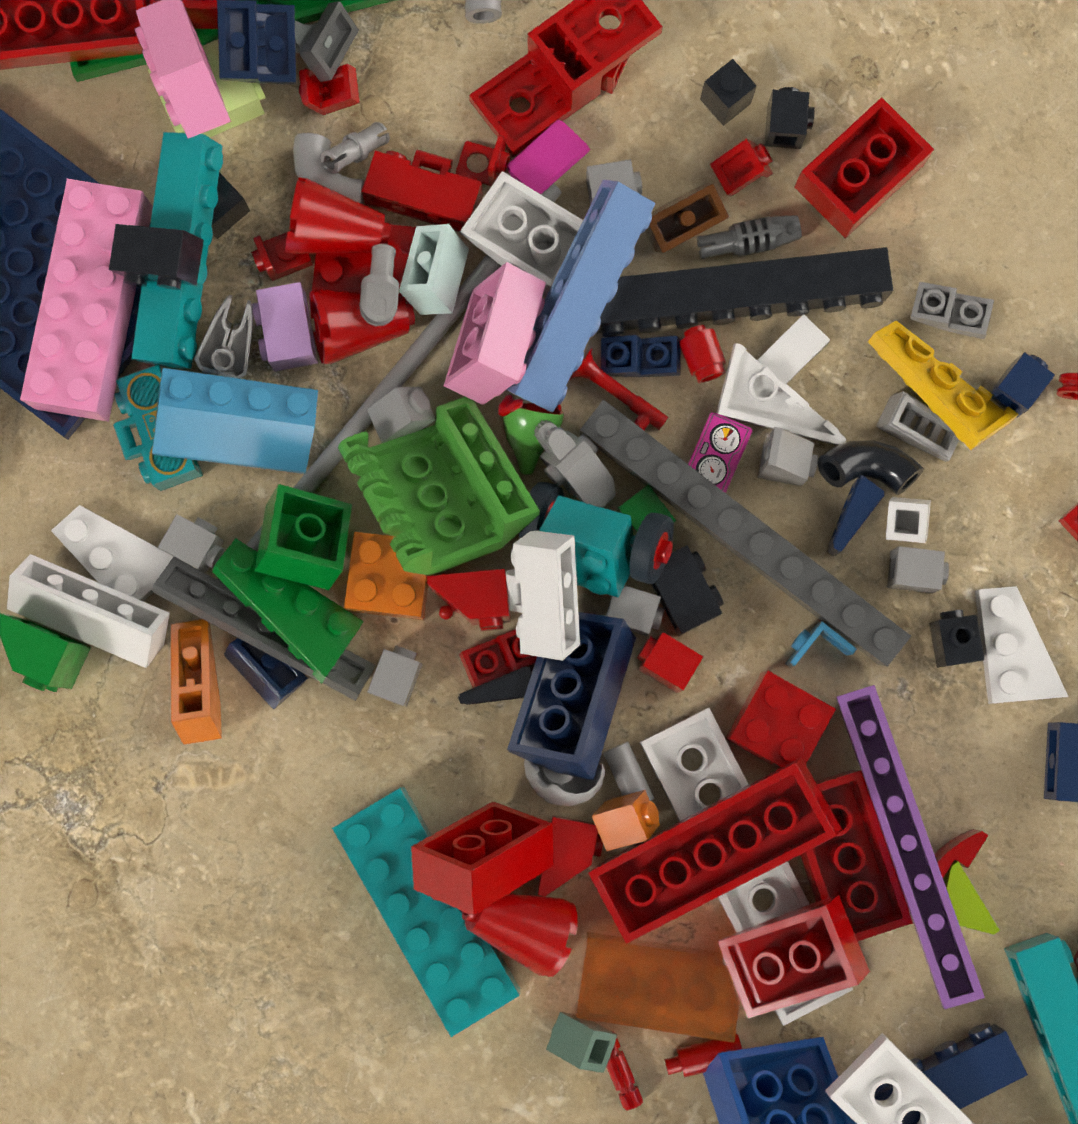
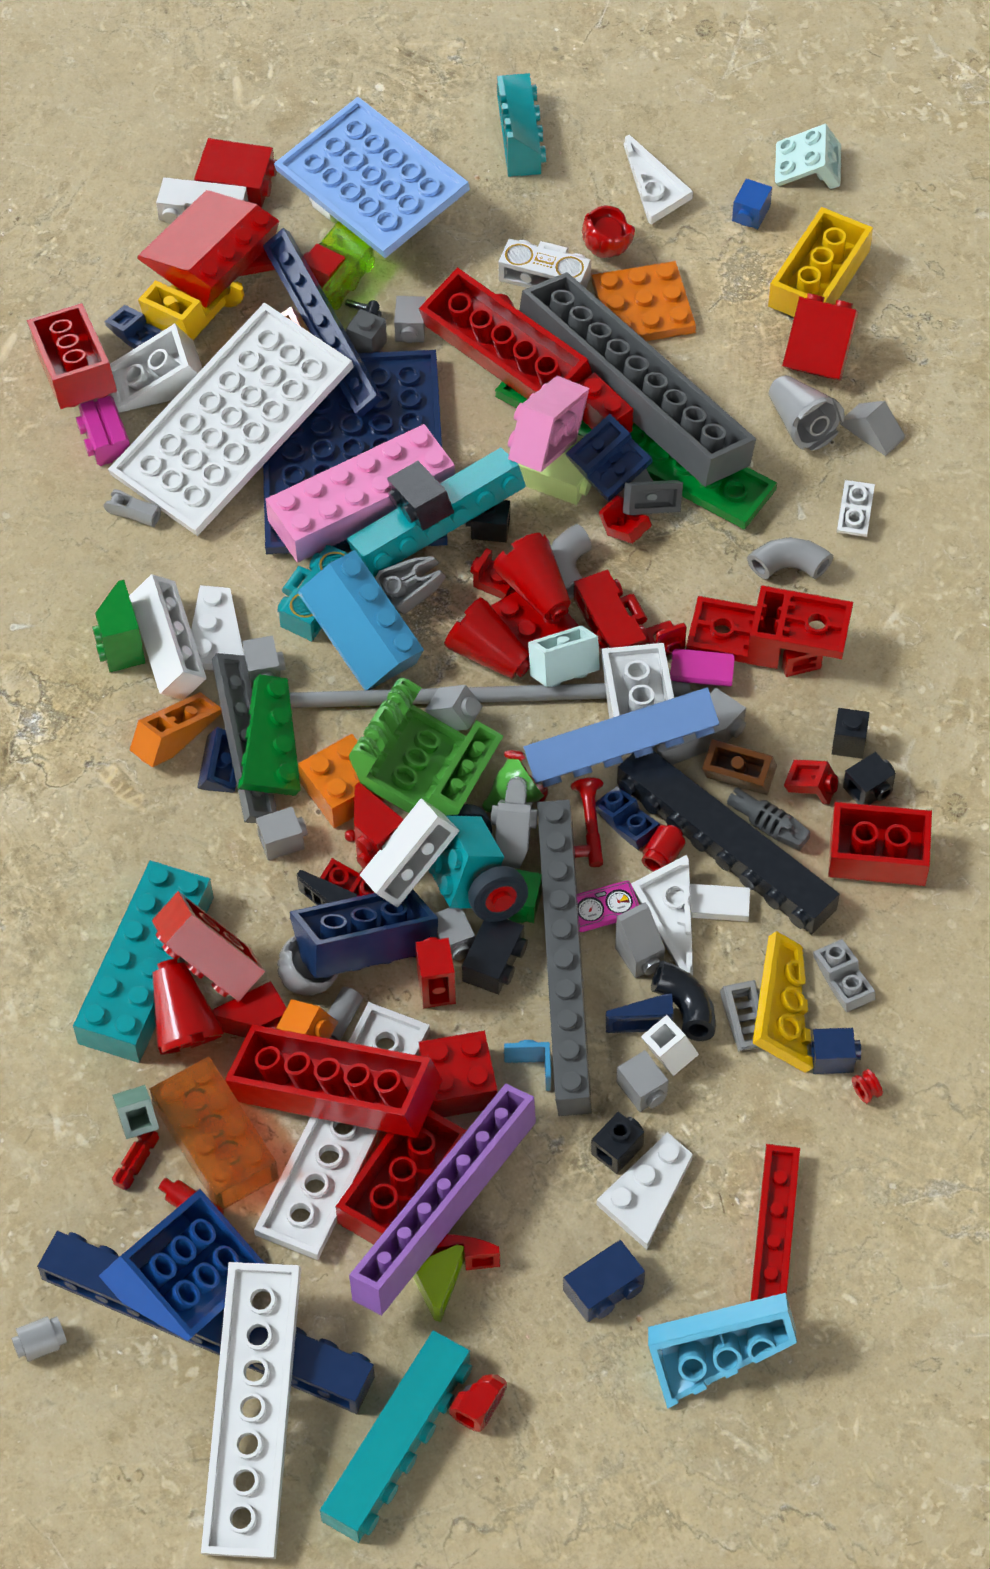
camera: 50 degrees right, 25 degrees down
lavender brick [252,282,318,371] -> none
green brick [254,484,352,590] -> none
light grey pin [321,122,390,174] -> none
light grey arm [360,244,399,326] -> none
bright pink brick [444,262,546,405] -> none
red slope [717,895,870,1018] -> none

